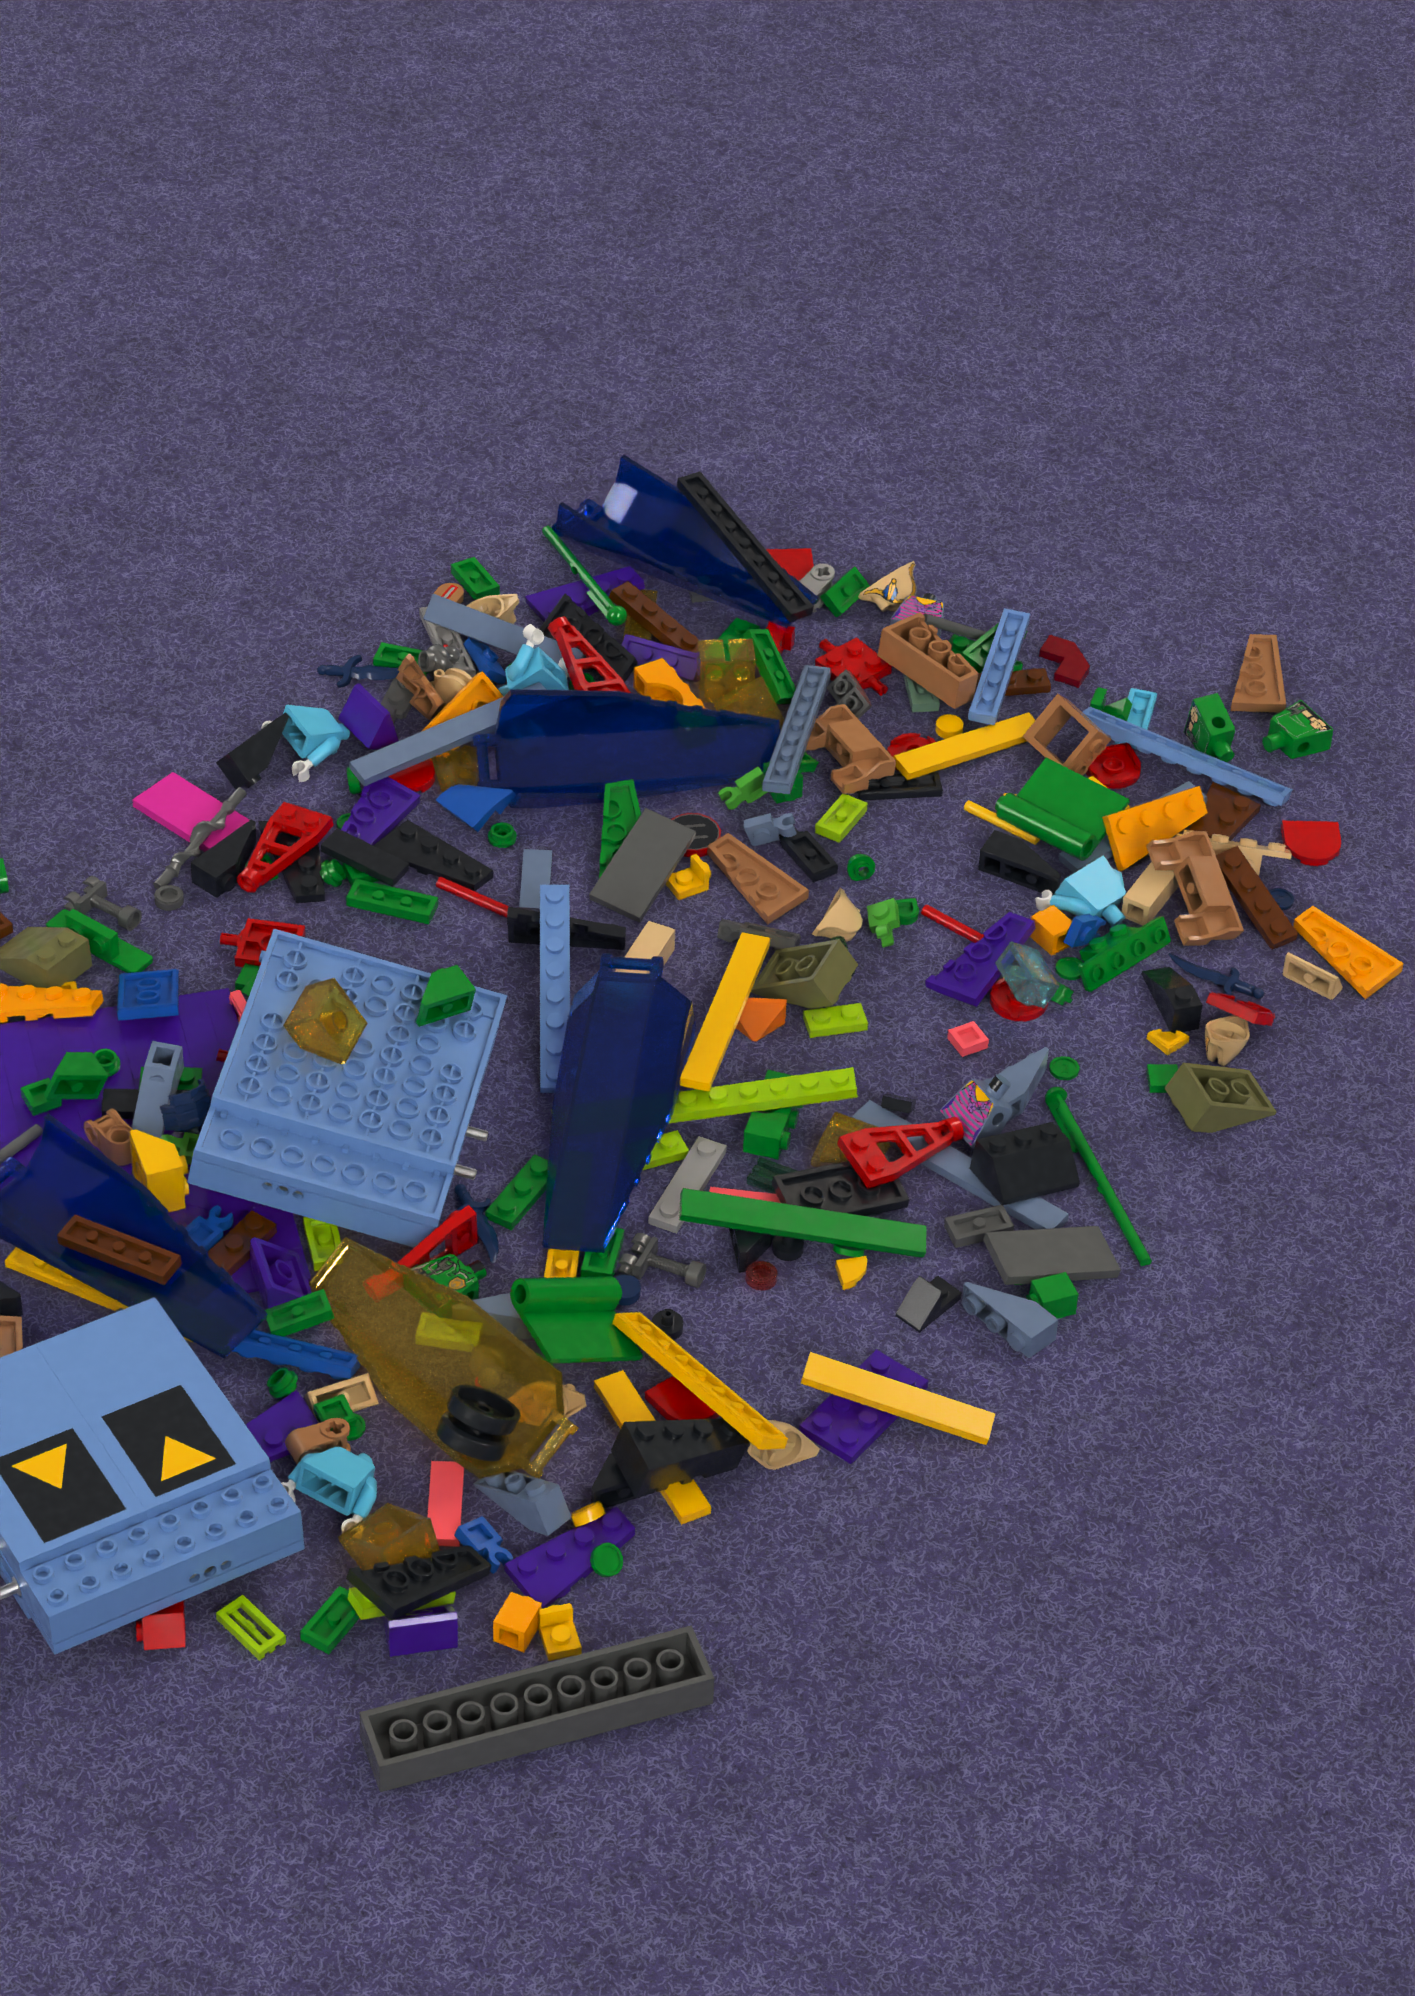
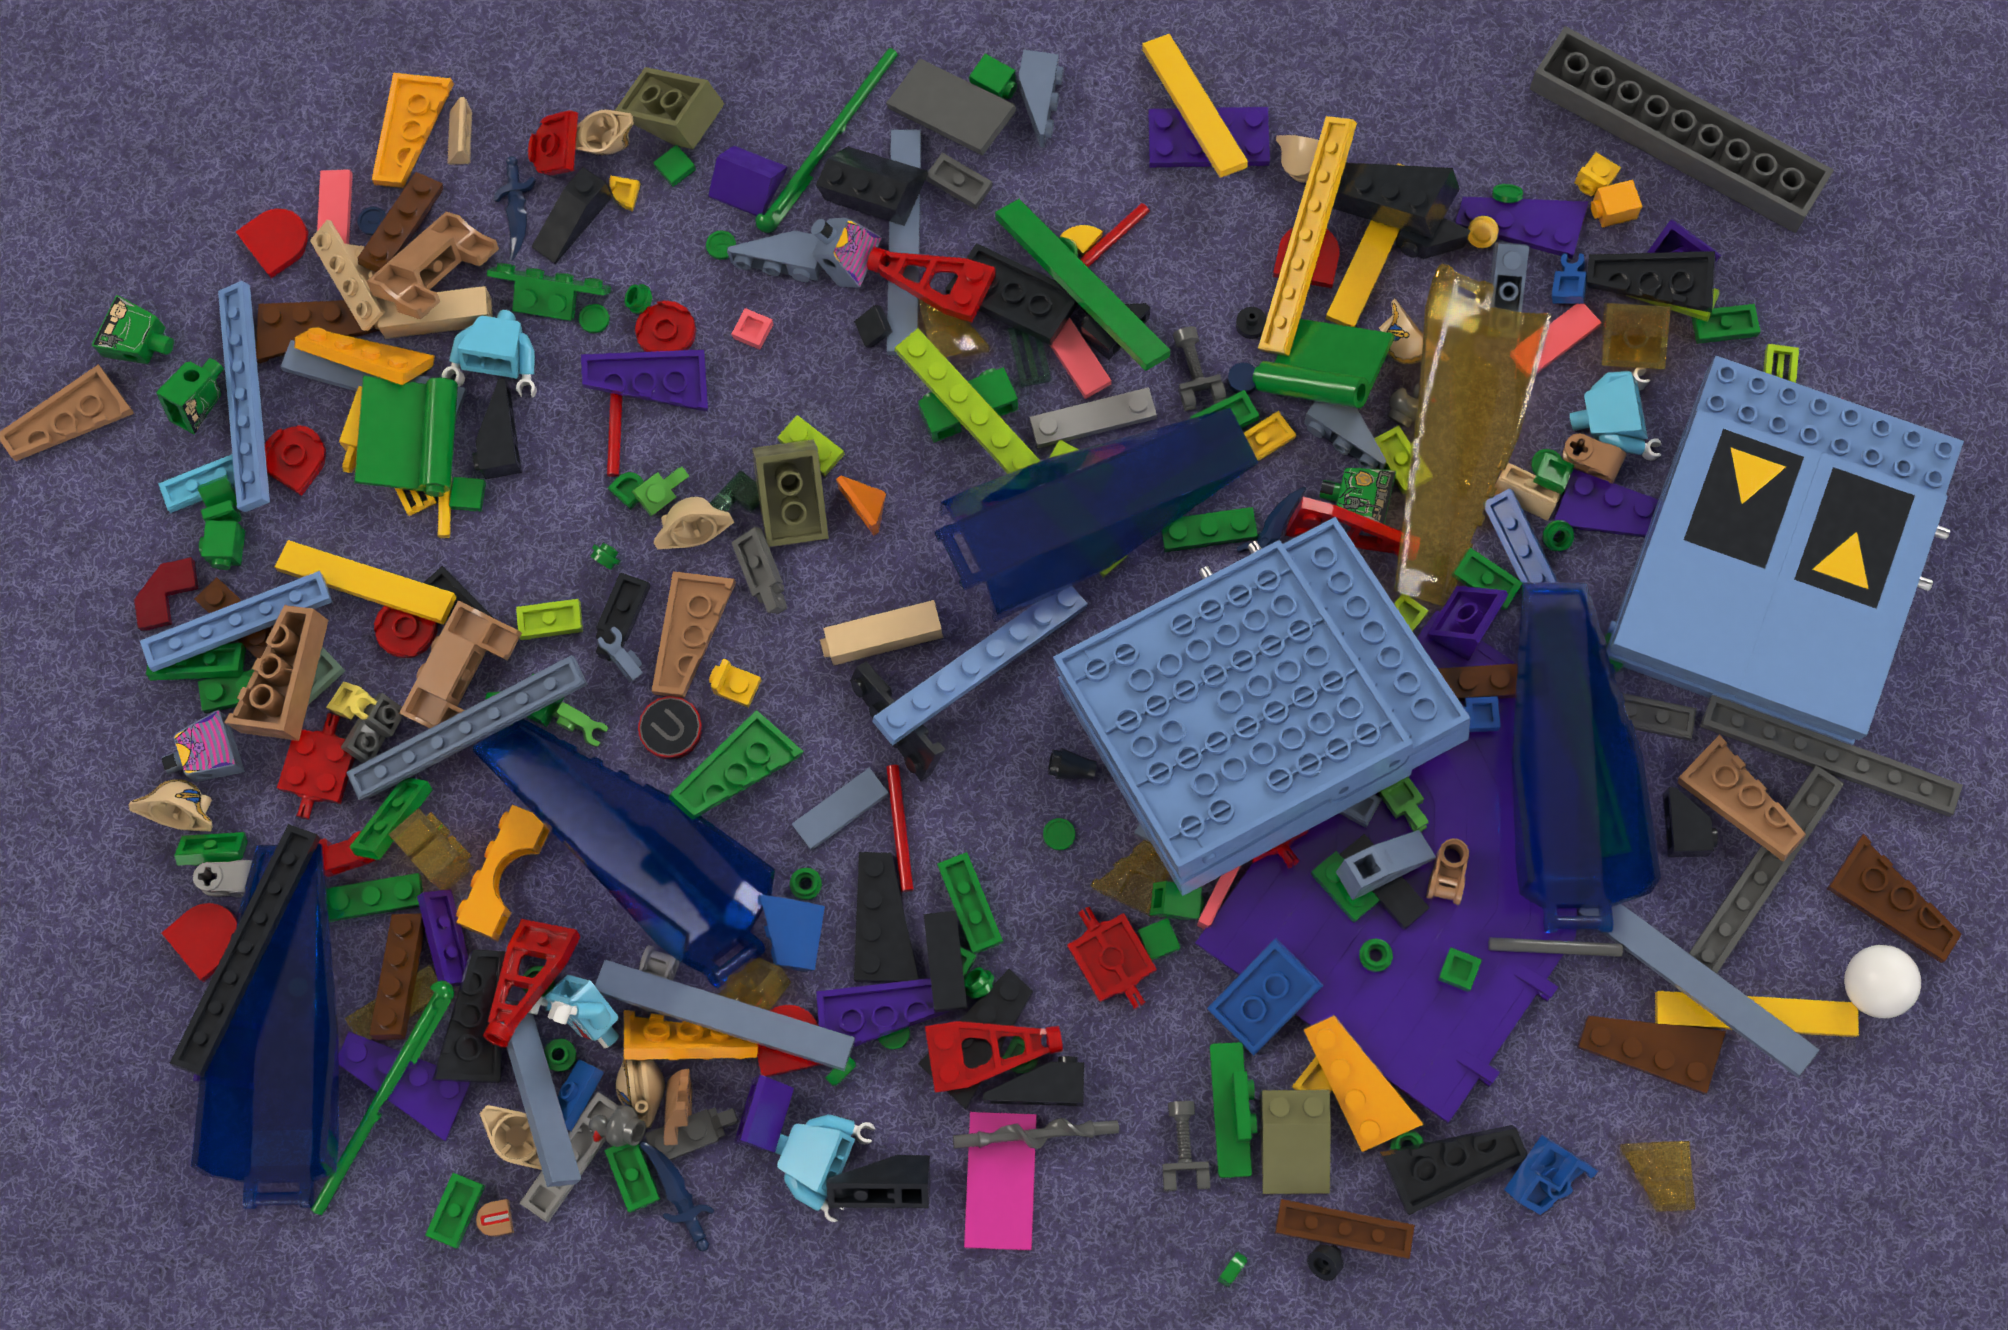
camera: 120 degrees left, 30 degrees up
green slope [44,1052,108,1099] -> none
reddish brown plate [57,1215,182,1285] -> none
yellow slope [130,1129,189,1217] -> none
dark grey tile [154,885,184,911] -> none
dark blue hair [160,1079,211,1134] -> none
clear yellow slope [283,978,368,1064] -> none
green slope [416,965,476,1027] -> none
black wheel [436,1385,521,1461] -> none
dark grey tile [589,808,696,923] -> none
yellow tile [680,932,770,1091] -> none
clear yellow slope [713,676,785,730] -> none
clear red tile [746,1261,777,1291] -> none
slope [896,1276,962,1333] -> none
dark grey bar [923,613,986,640] -> none
yellow tile [935,714,964,739] -> none
clear light blue brick [995,941,1060,1008] -> none
medium nougat window [1023,694,1111,776] -> none
light orange brick [1030,905,1072,956] -> none
blue plate [1063,914,1106,948] -> none
none -> green brick [199,520,245,570]
none -> coral tile [316,170,353,256]
none -> light yellow plate [326,681,377,720]
none -> green tile [449,477,486,512]
none -> dark purple slope [708,146,788,216]
none -> red bar [1080,203,1150,267]

